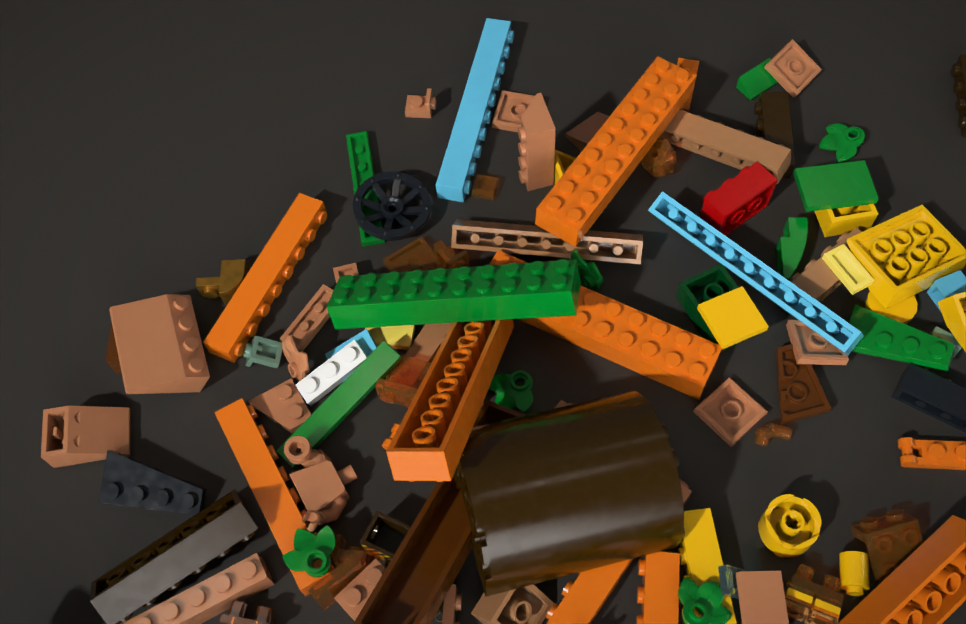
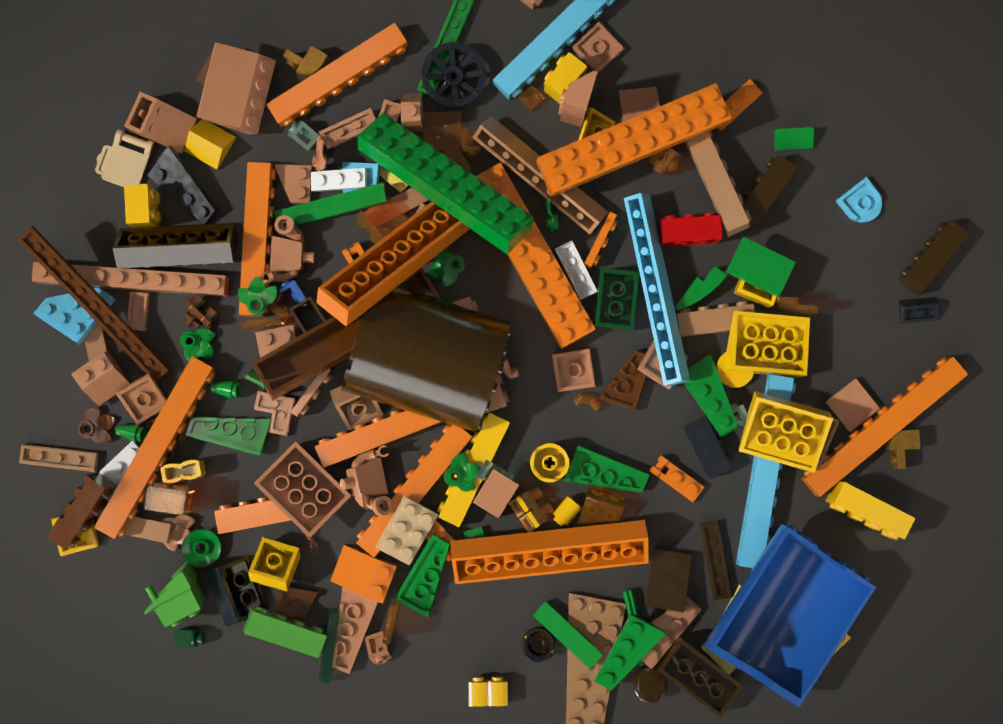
camera: 30 degrees right, 25 degrees up
yellow tile [697,286,769,349] -> none
nougat tile [764,39,822,98] -> none
green plate [819,123,865,163] -> none
light yellow tile [822,244,875,295] -> none
none -> tan piece [95,129,155,187]
none -> yellow brick [124,184,161,228]
none -> yellow slope [184,119,236,170]
none -> blue bracket [278,280,308,303]
none -> nougat slope [401,93,423,131]
none -> yellow brick [544,52,587,104]
none -> white plate [555,240,597,300]
none -> green wing [564,445,650,492]
none -> orange plate [584,212,618,268]
none -> clear orange slope [773,297,818,317]
none -> medium azure tile [836,177,882,223]

